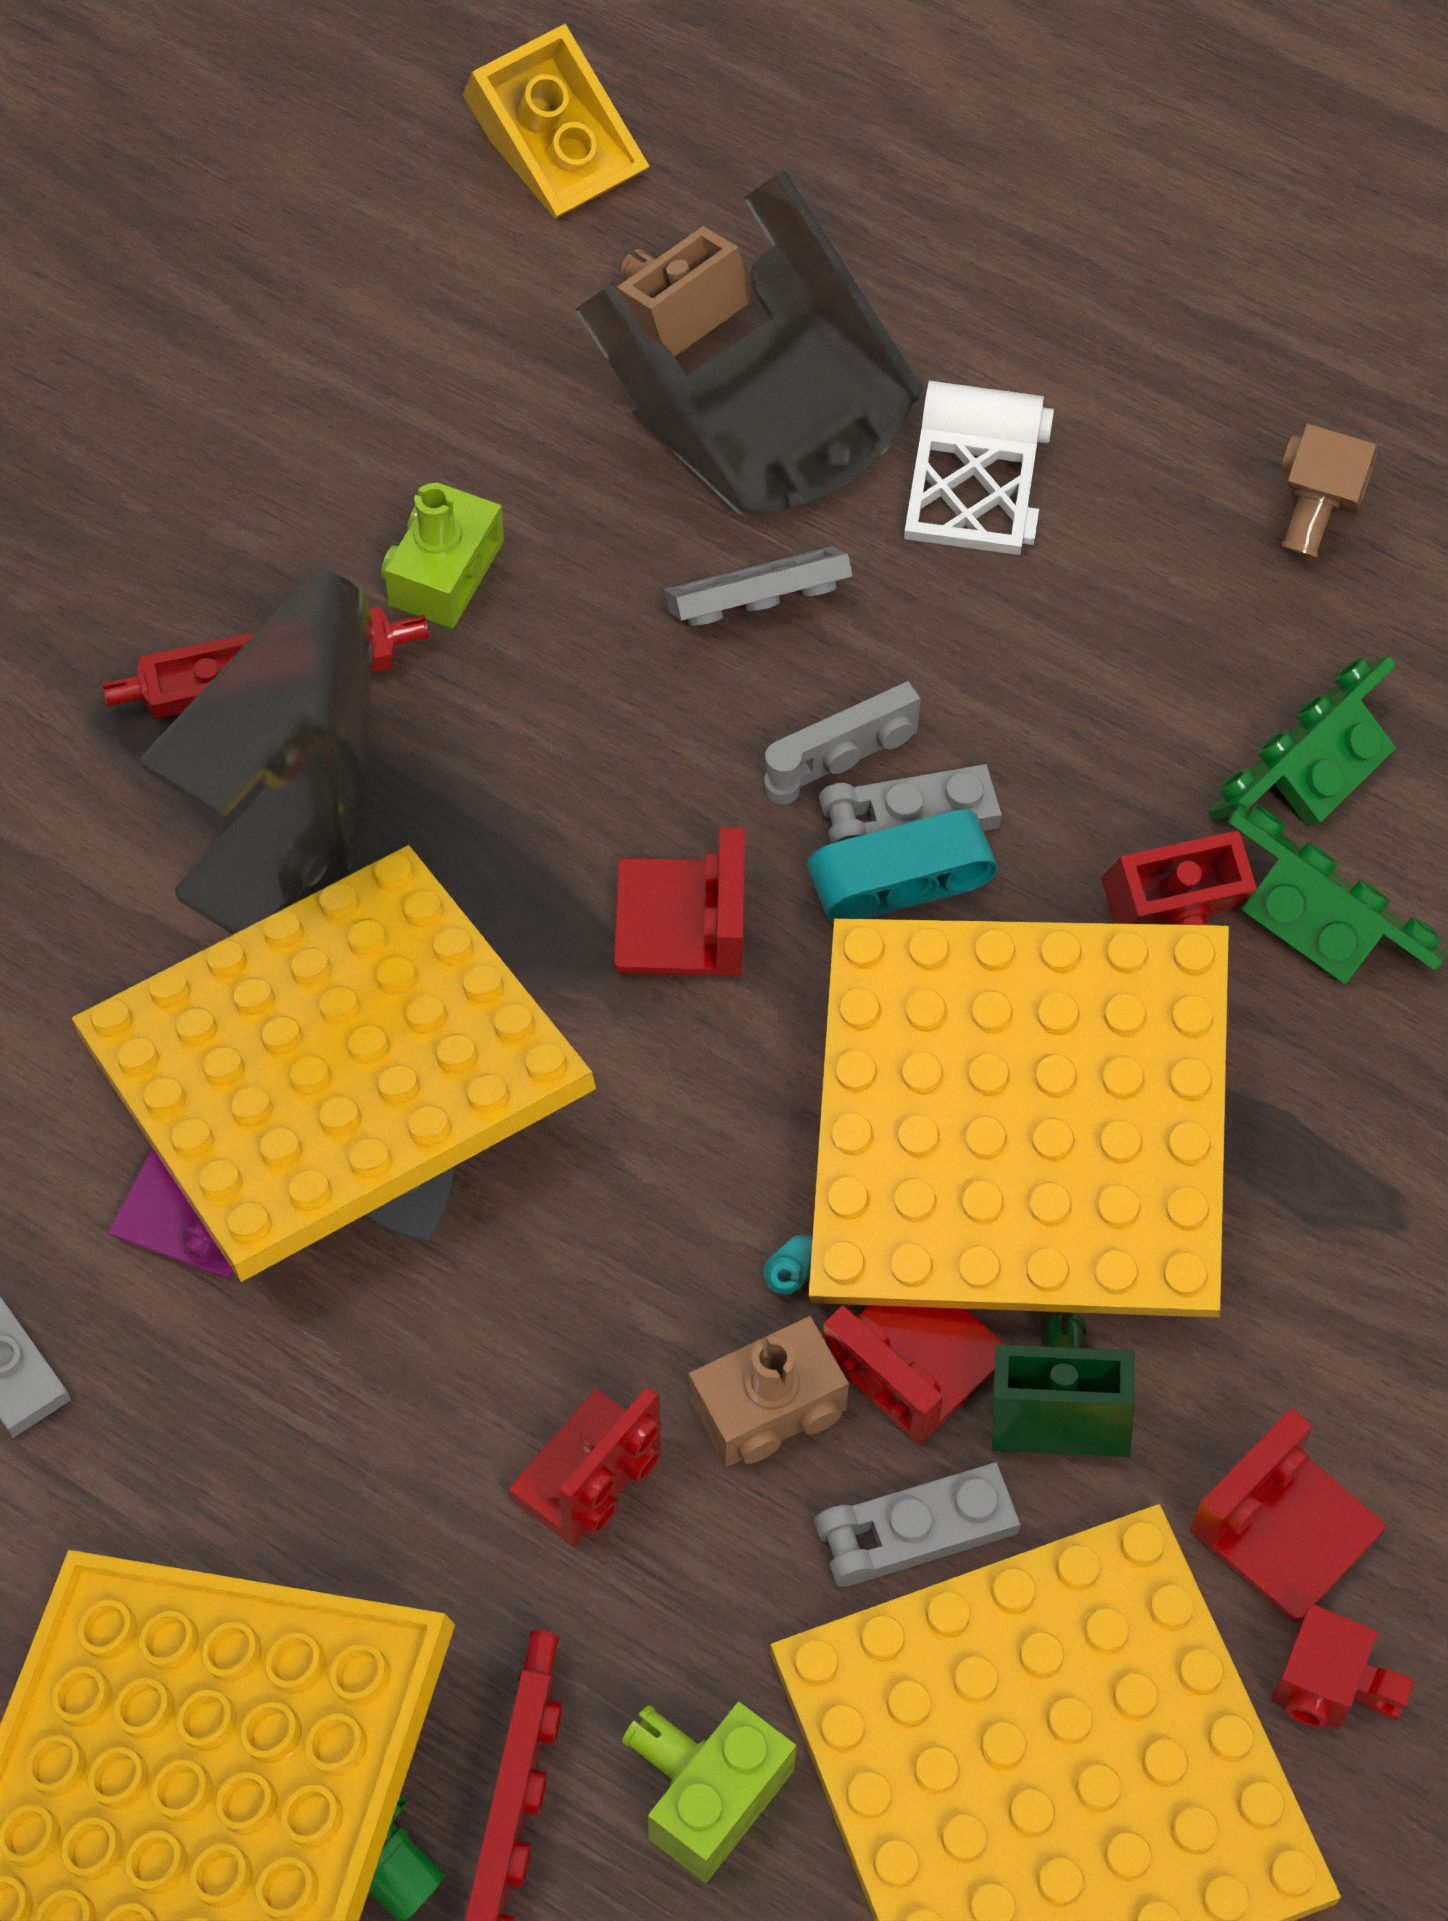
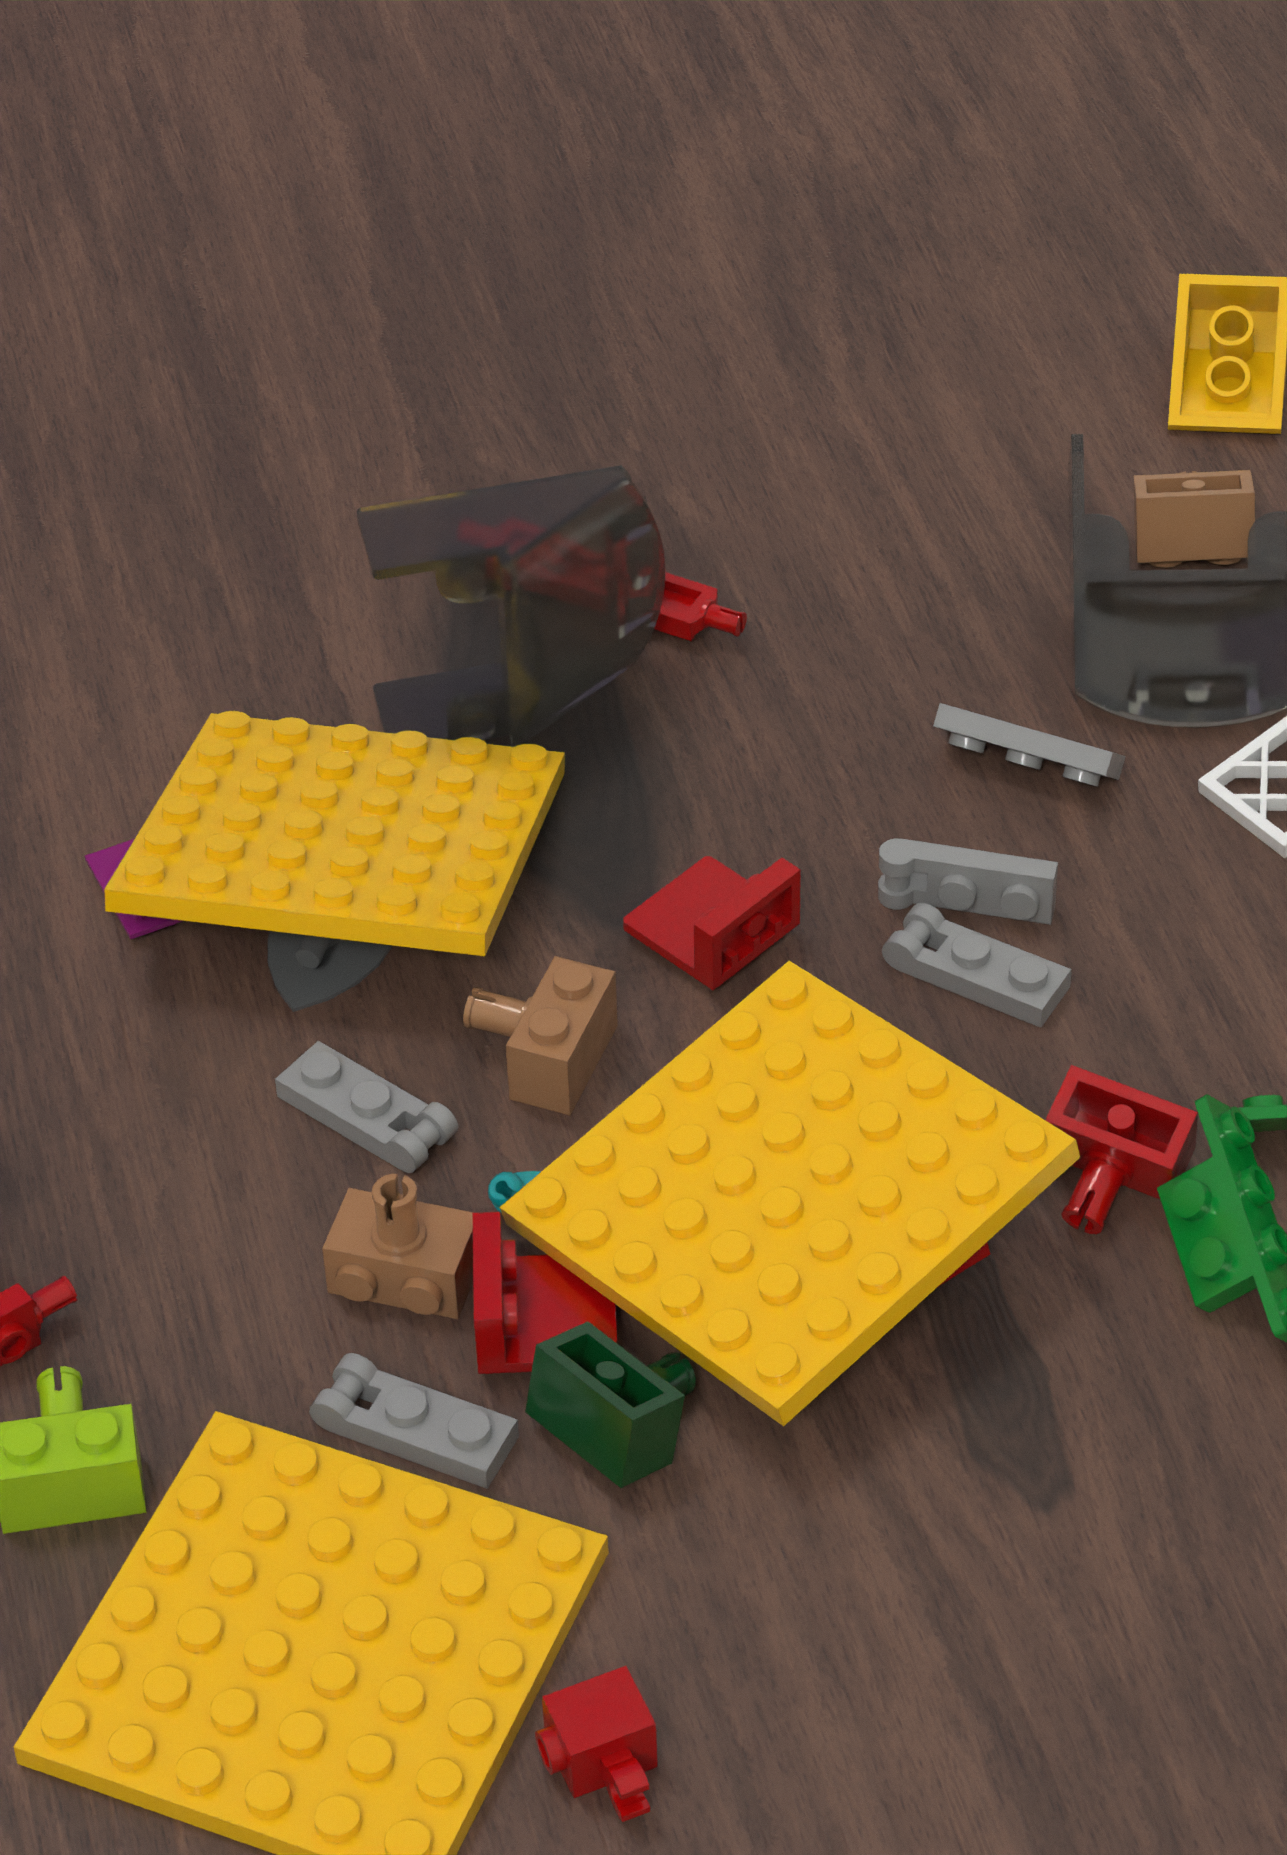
camera: 45 degrees right, 15 degrees down
lime brick [381,482,504,629] -> none
red bracket [509,1387,662,1548] -> none
teal beam [806,809,999,924] -> none
red bracket [1190,1407,1385,1623] -> none
none -> light grey plate [275,1041,459,1173]
none -> medium nougat brick [463,956,618,1116]

